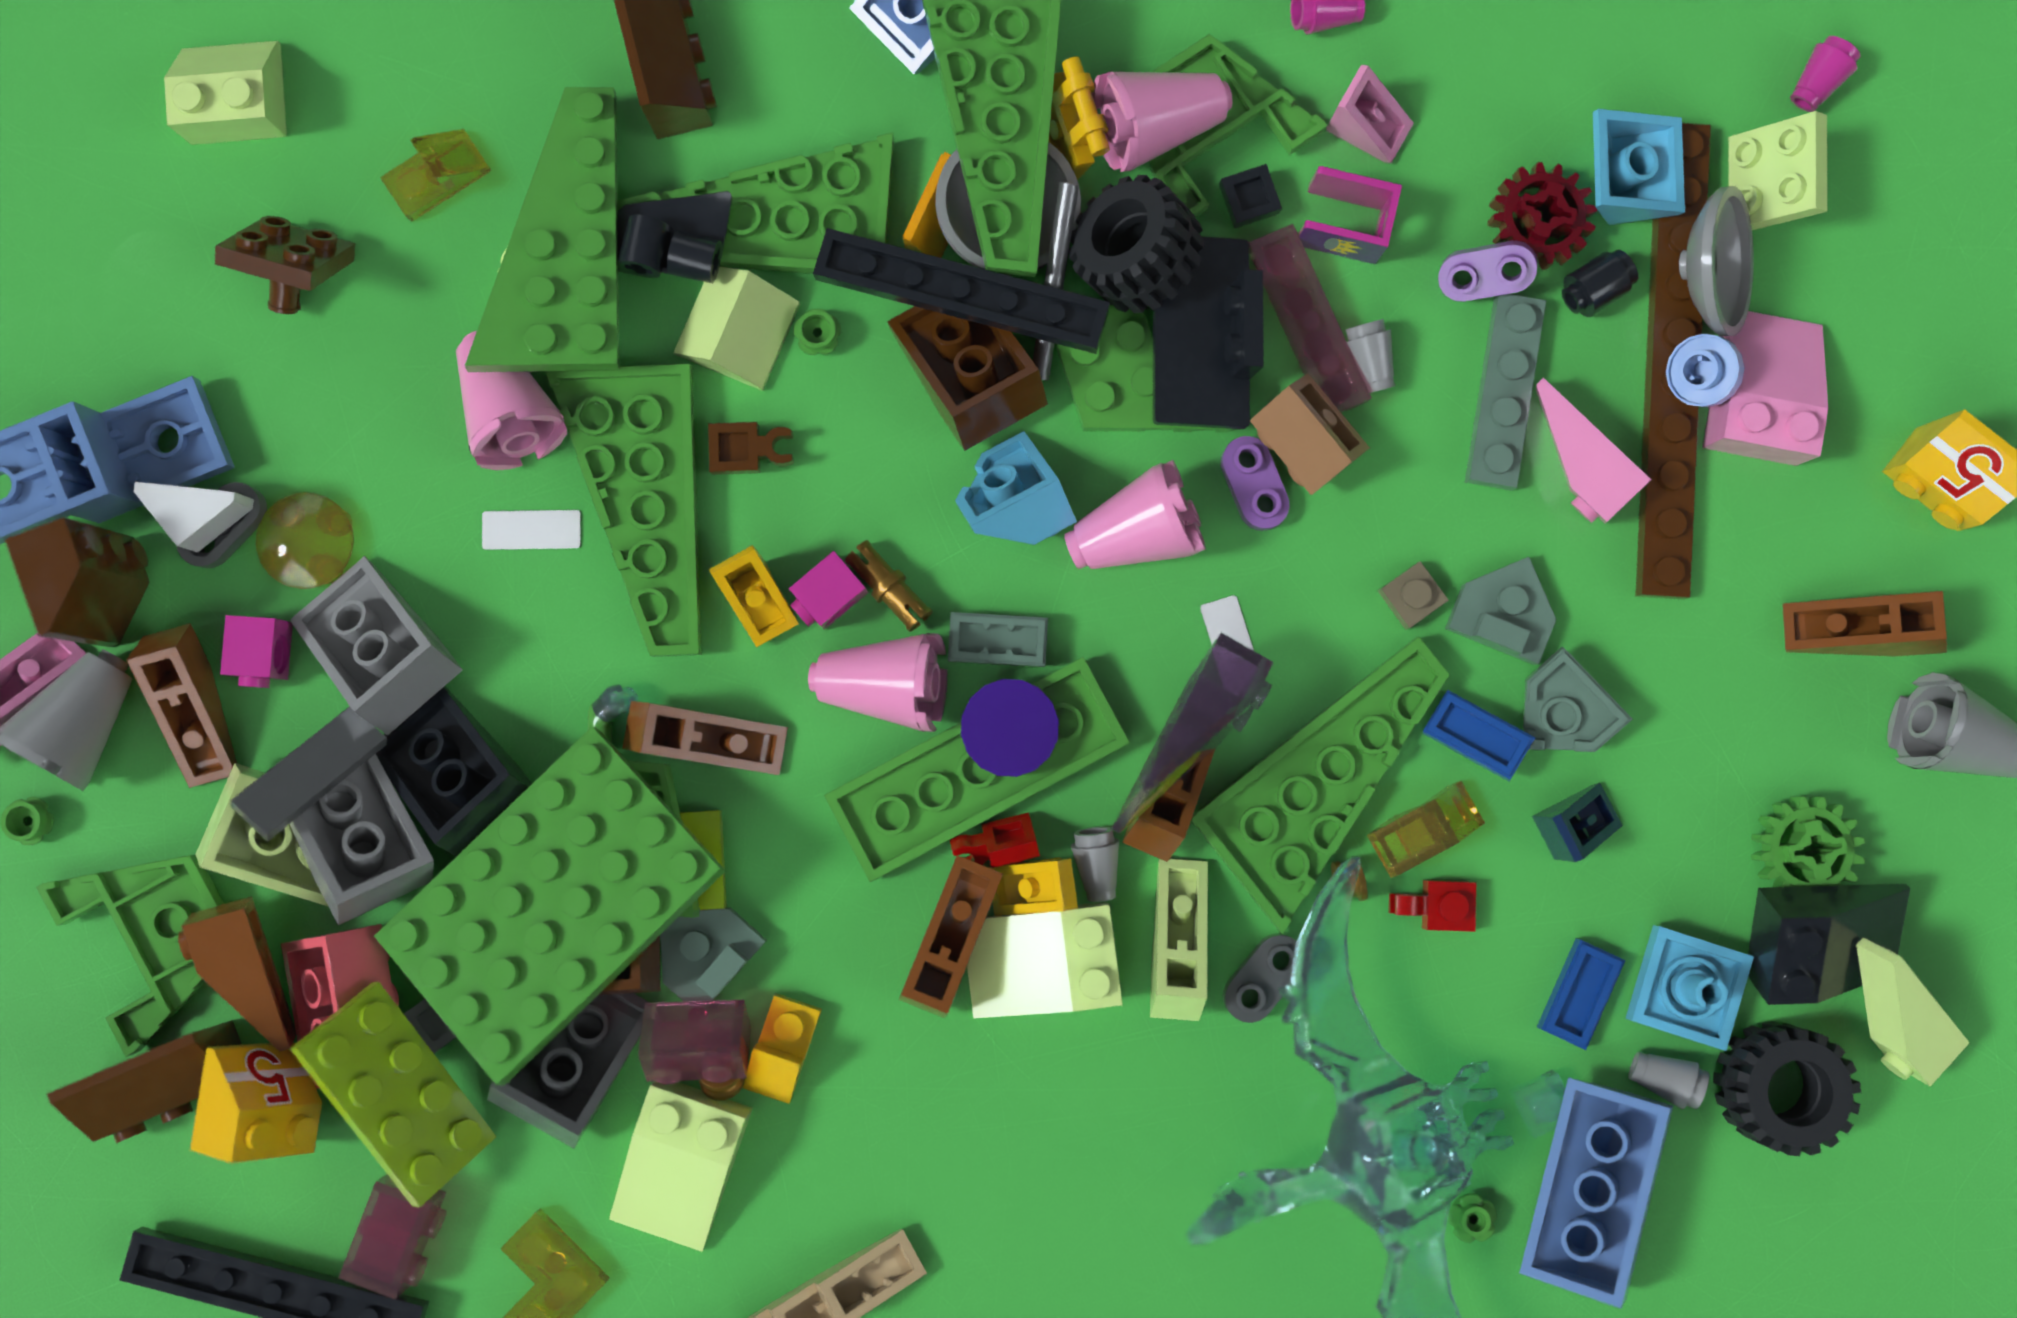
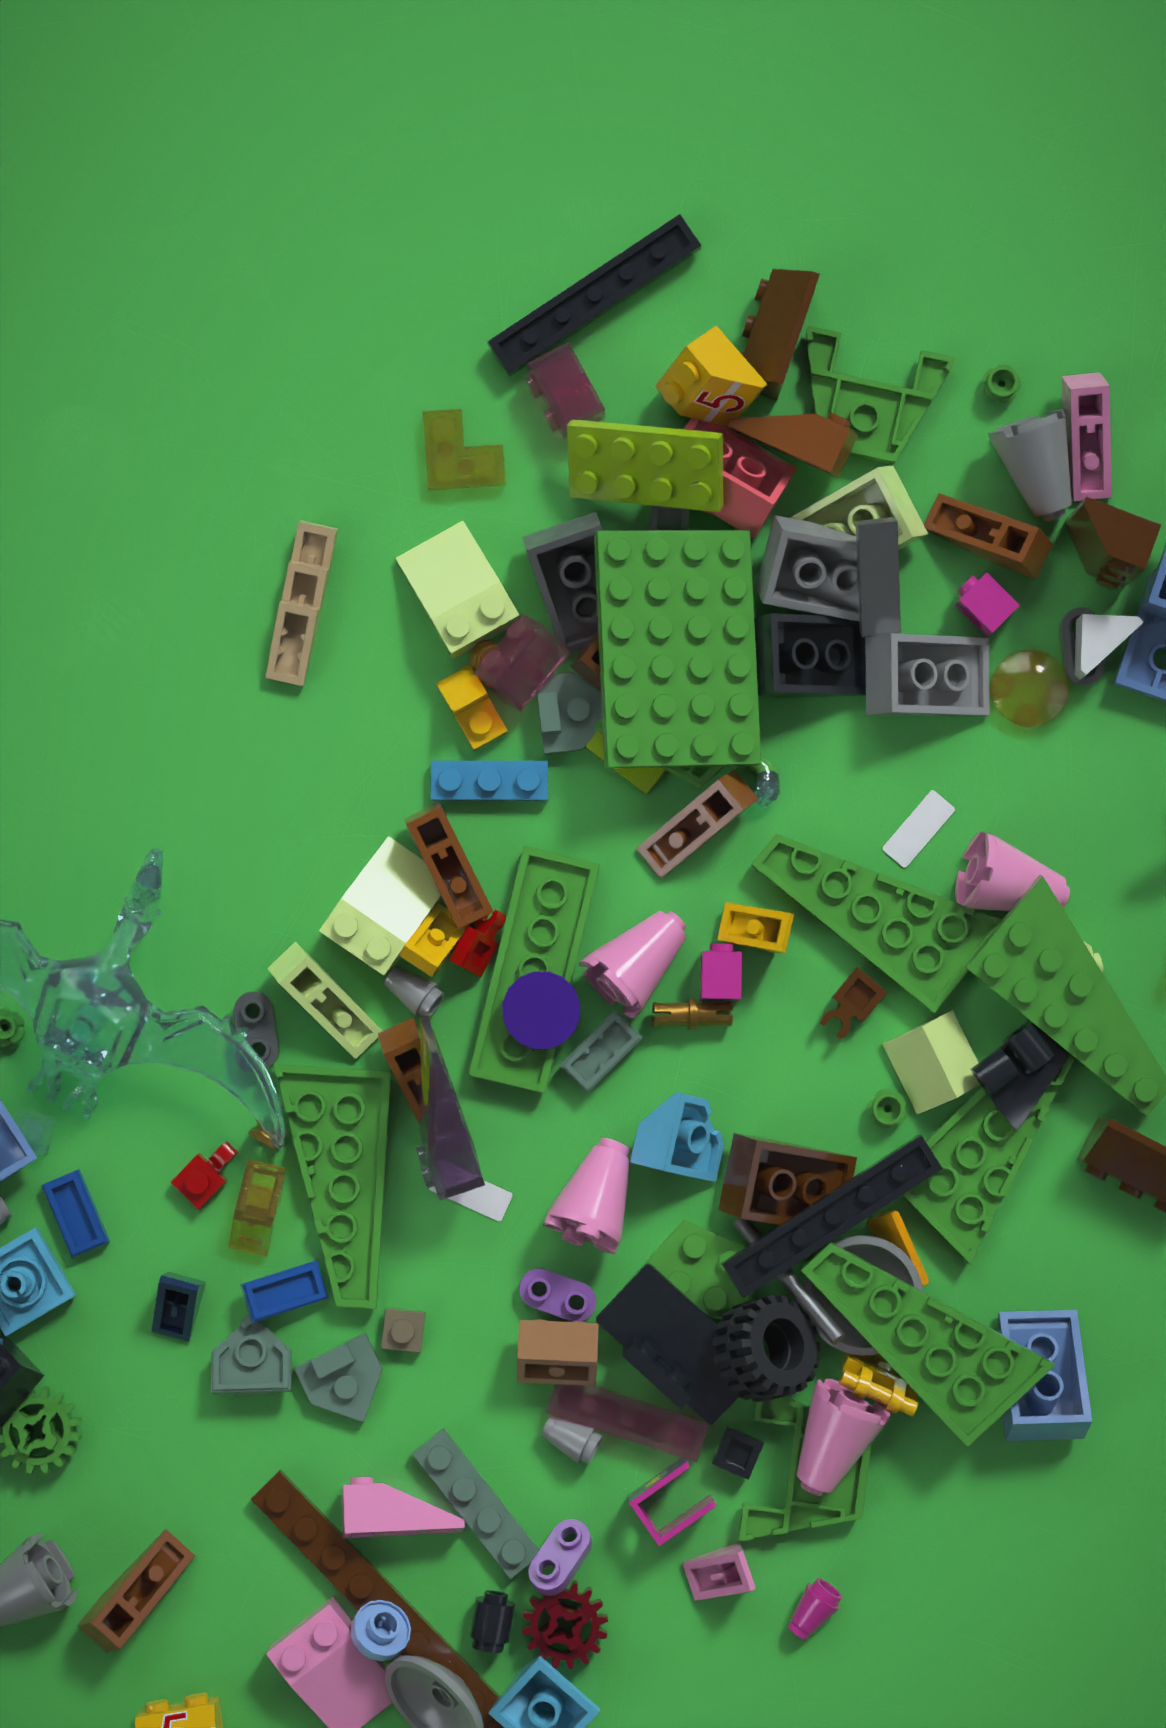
camera: 135 degrees right, 0 degrees up
none -> dark azure plate [431,761,548,801]

